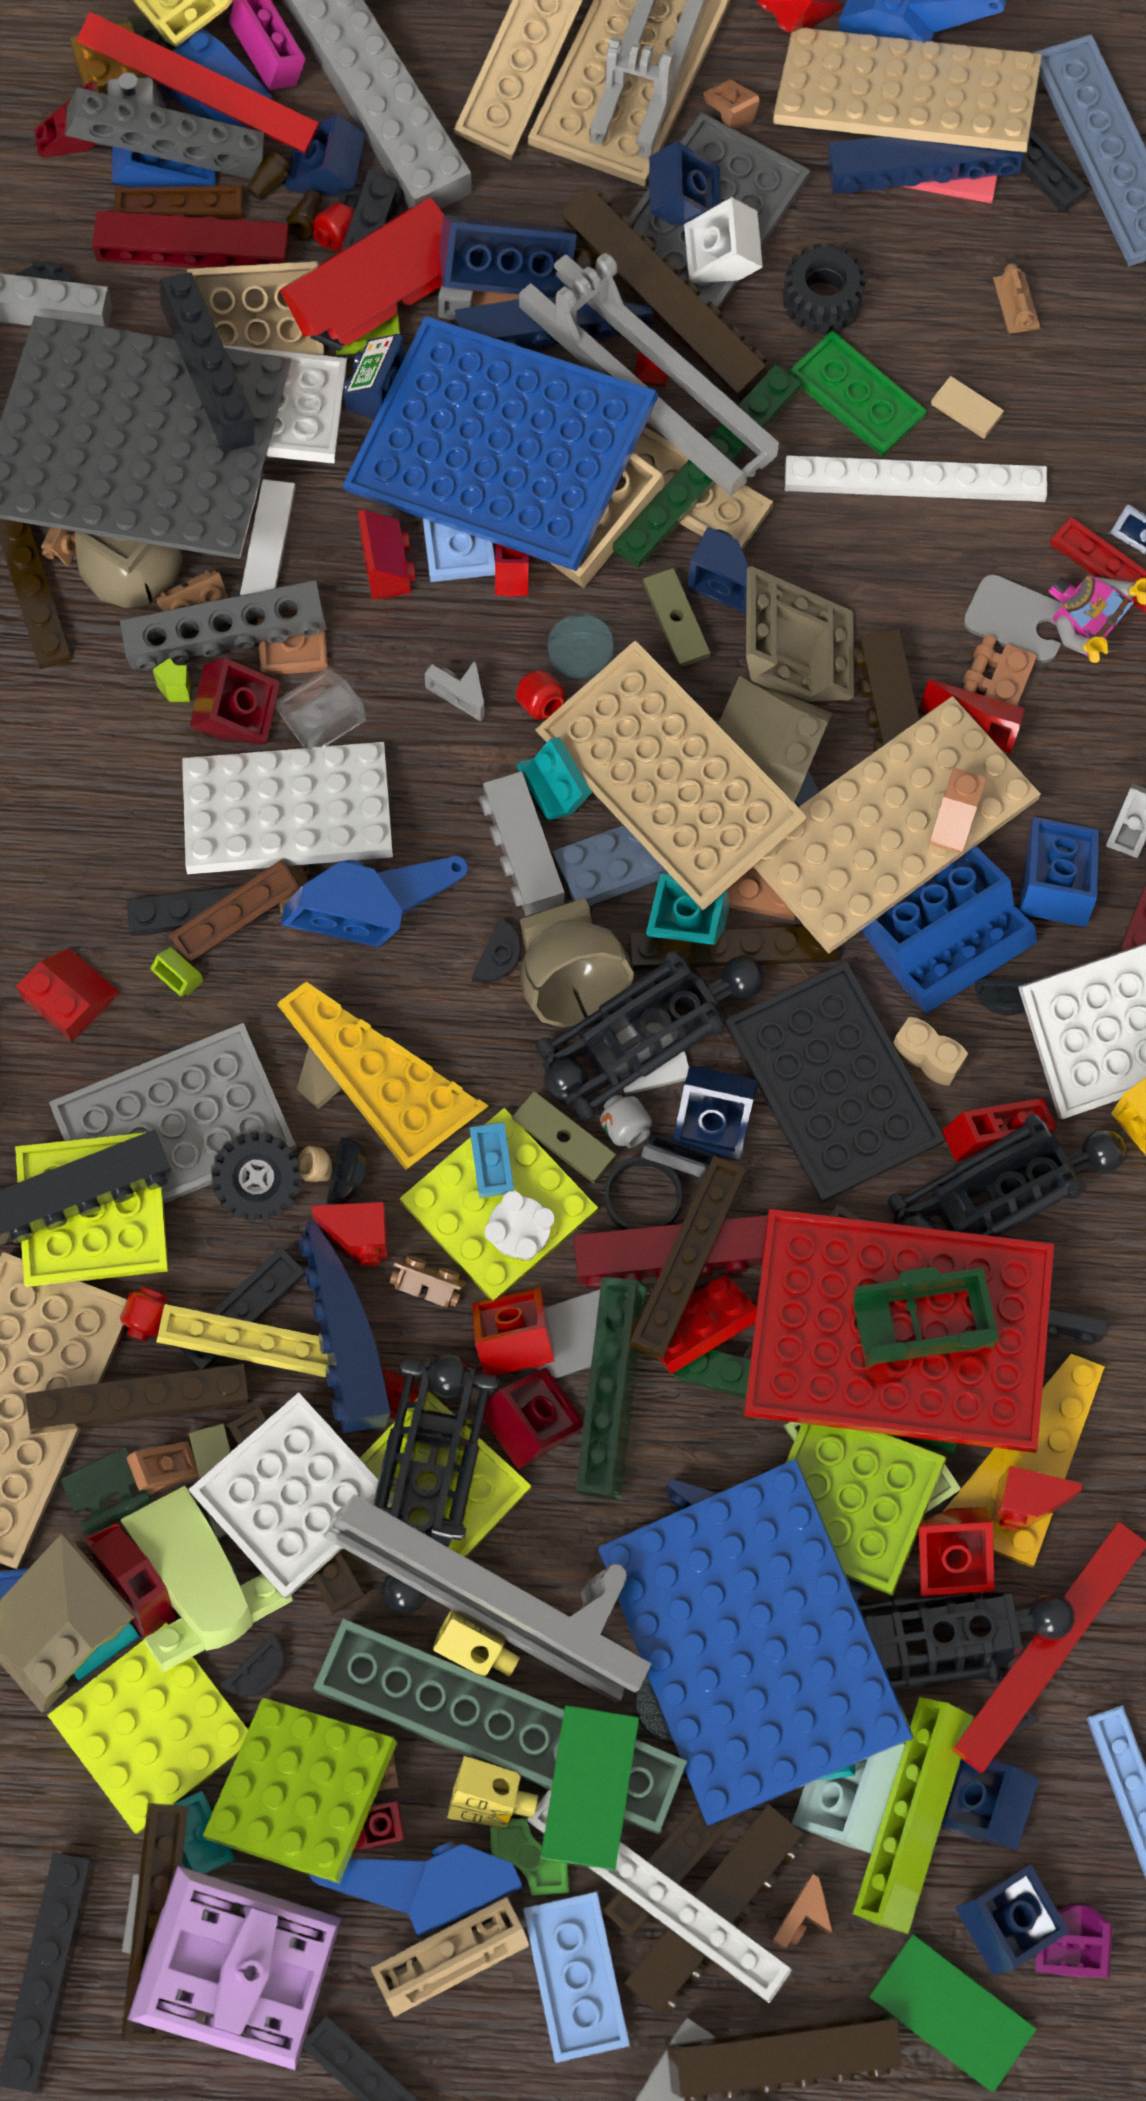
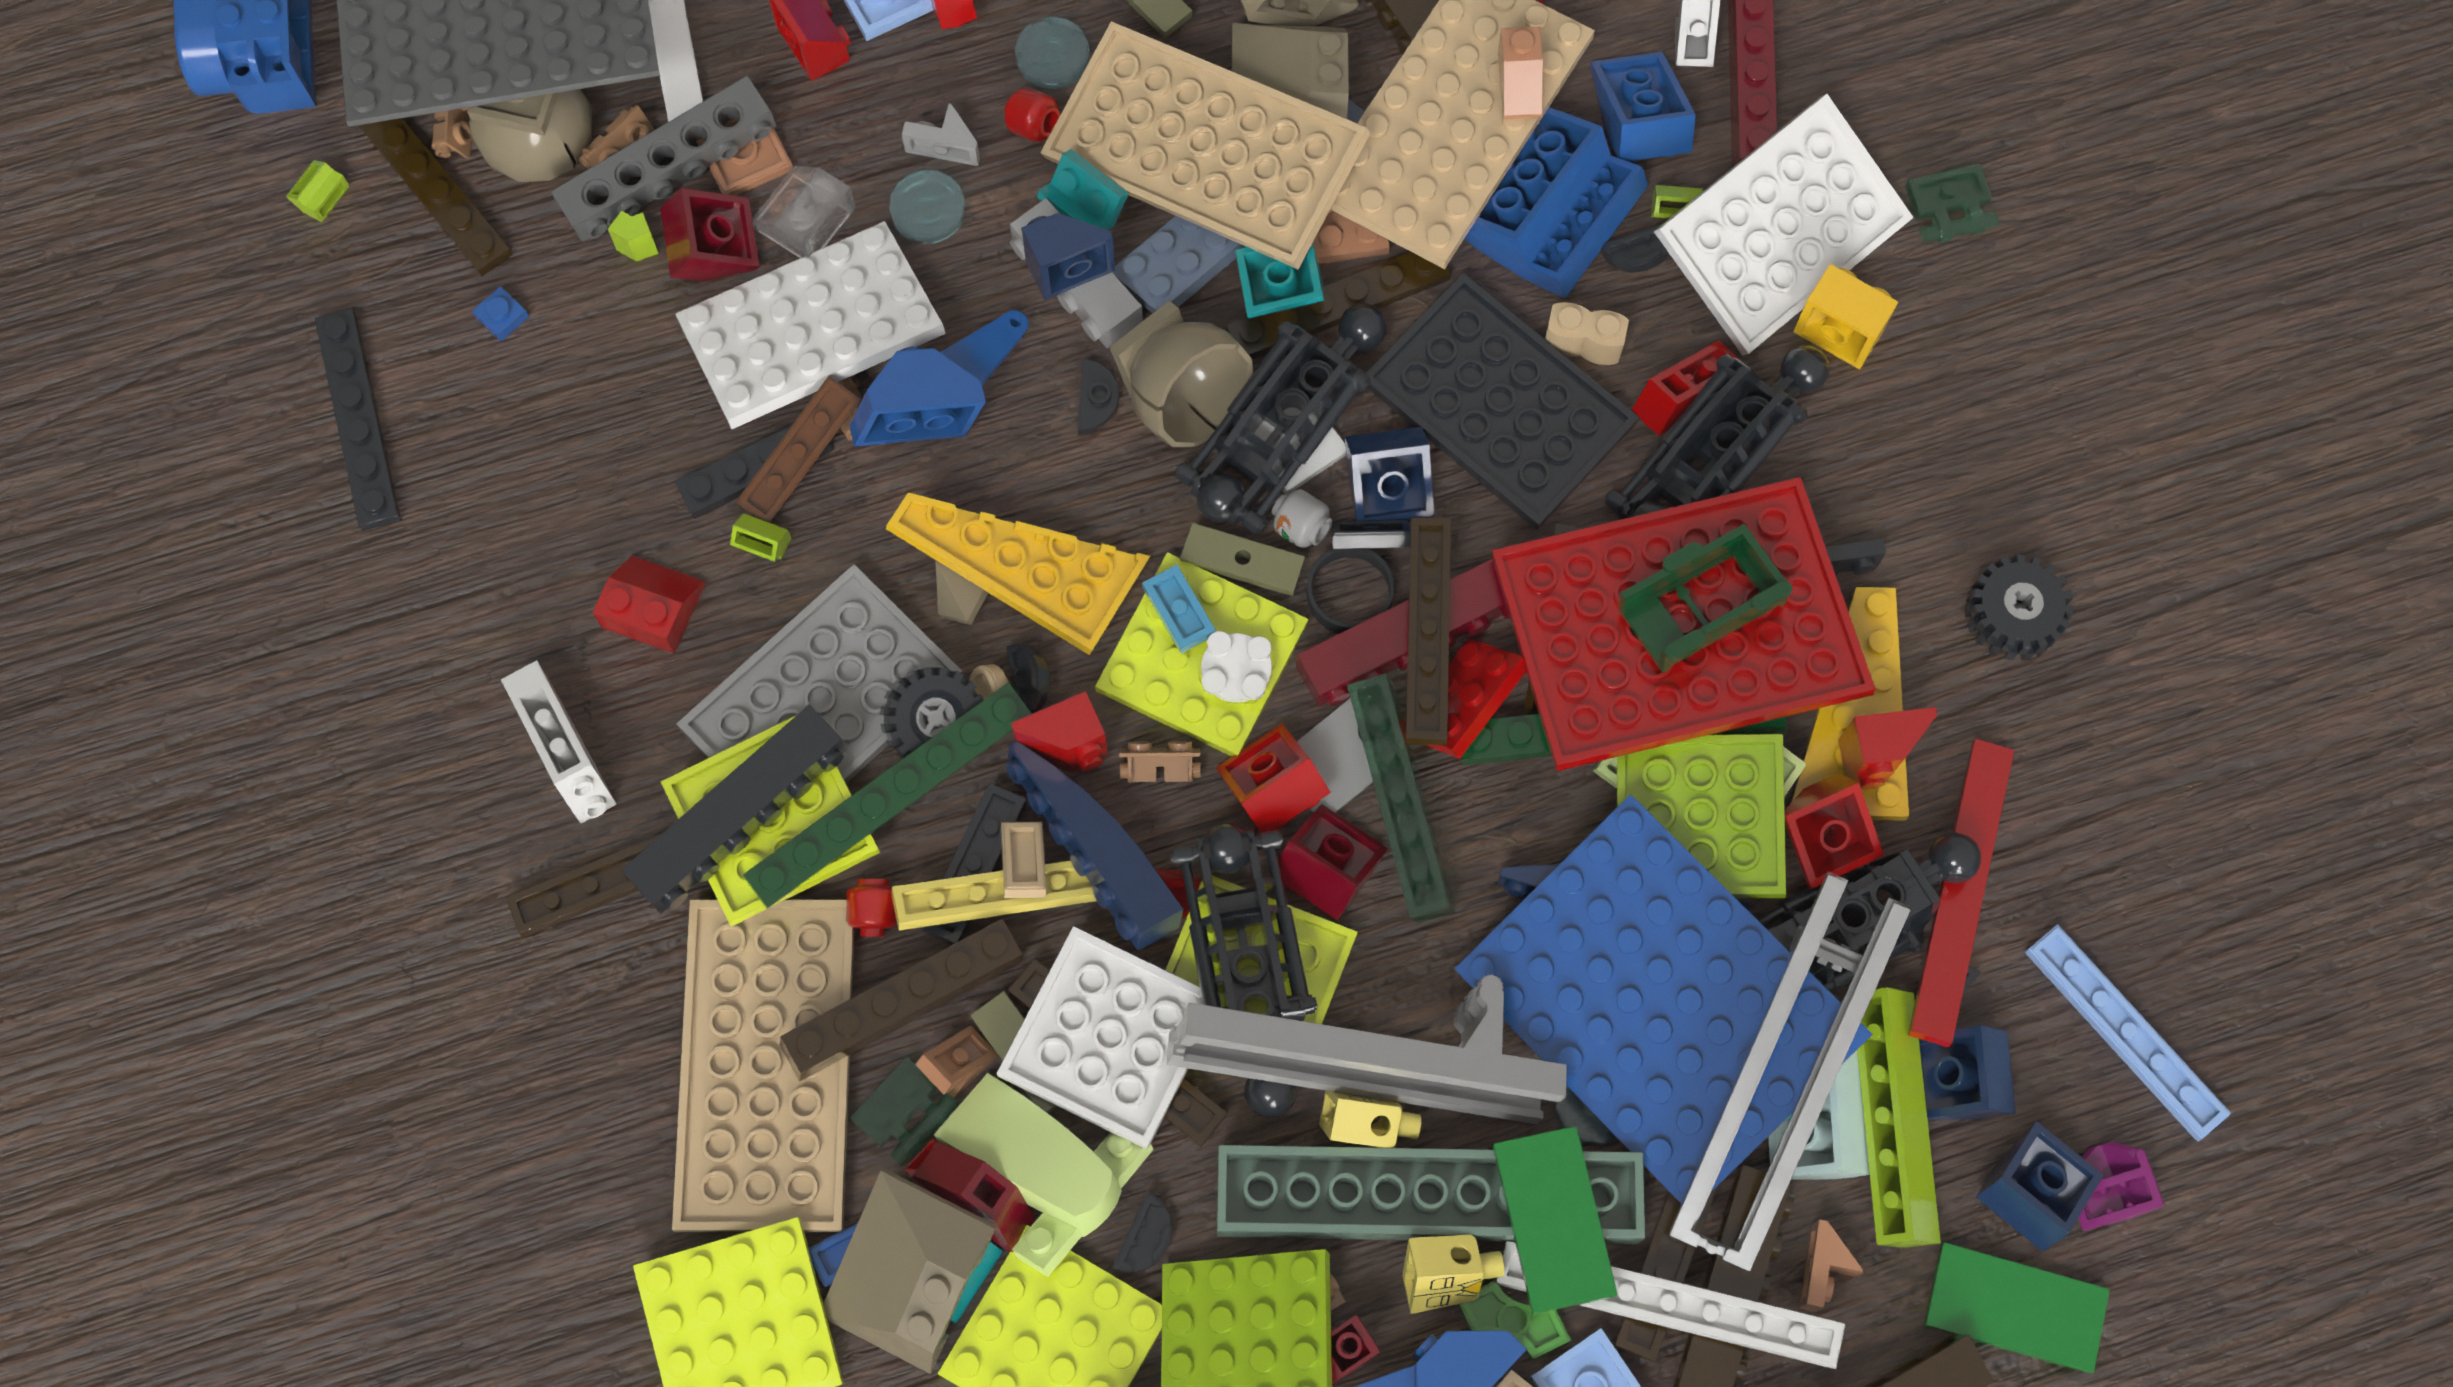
camera: 20 degrees left, 0 degrees up
none -> blue plate [472,286,529,342]
none -> dark green plate [742,682,1032,909]
none -> clear light blue tile [889,170,965,244]
none -> tan tile [1001,822,1046,898]
none -> dark blue slope [1021,213,1115,300]
none -> lime piece [1651,185,1703,218]
none -> light grey piece [1670,872,1910,1271]

